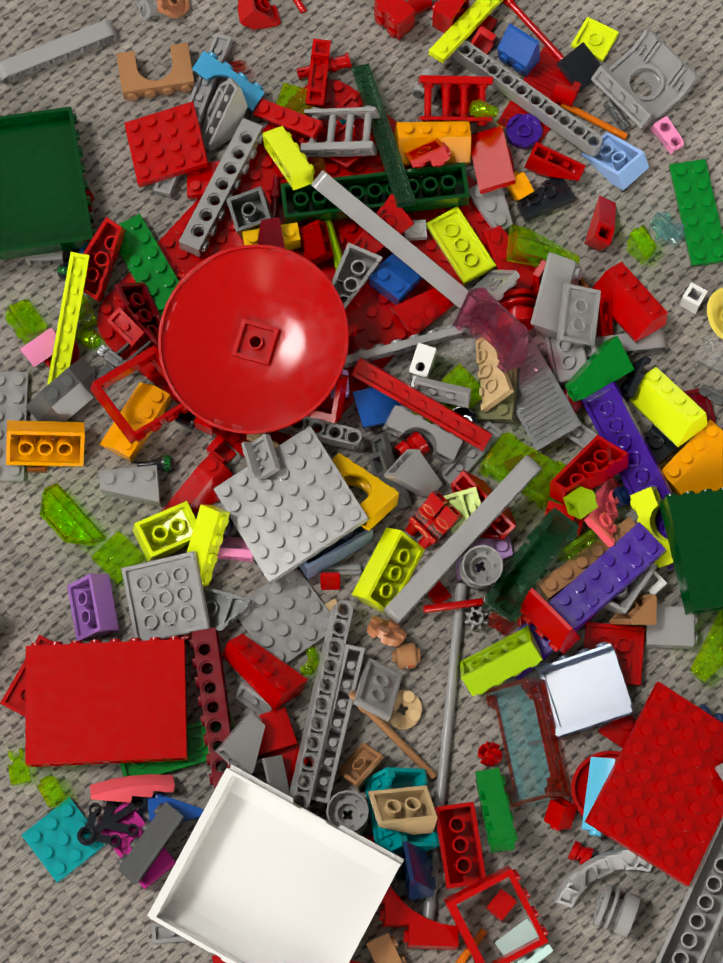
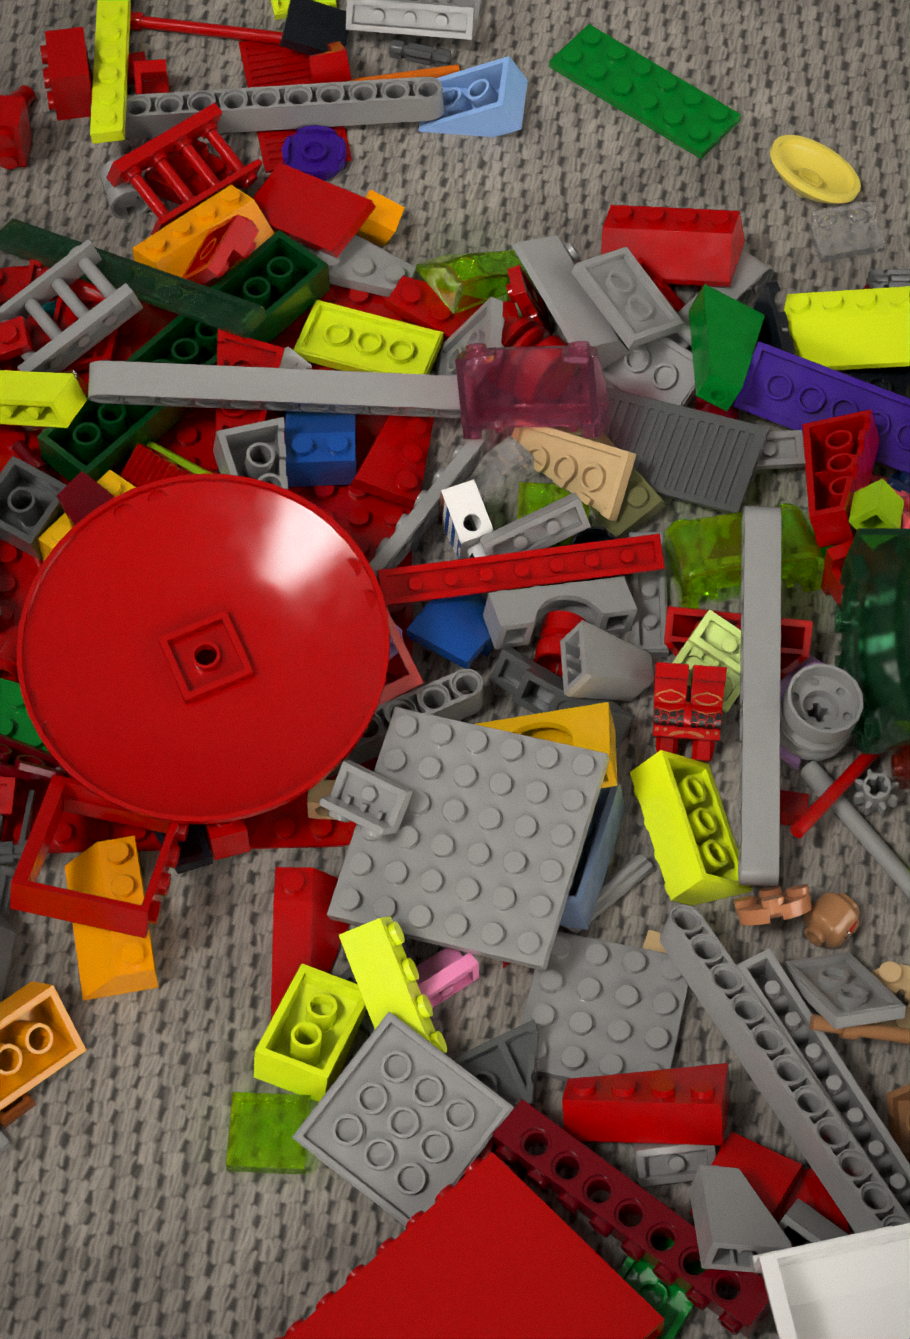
camera: 40 degrees left, 15 degrees down
clear neon green wedge [39,483,107,546] -> none
medium lavender slope [67,574,119,641] -> none
light grey wedge [99,465,161,507] -> none
black piece [137,455,174,472] -> none
red panel [206,435,236,466] -> none
clear neon green arm [301,647,319,676] -> none
red slope [320,572,340,590] -> none
clear neon green cone [470,99,499,118] -> none
blue slope [497,23,540,76] -> none
black wing [517,177,575,222] -> none
red slope [524,142,586,181] -> none
red slope [584,196,616,252] -> none
clear neon green slope [626,225,657,265] -> none
clear light blue hips [649,211,685,246] -> none
bright pink leg [651,116,684,154] -> none
white brick [679,282,708,314] -> none

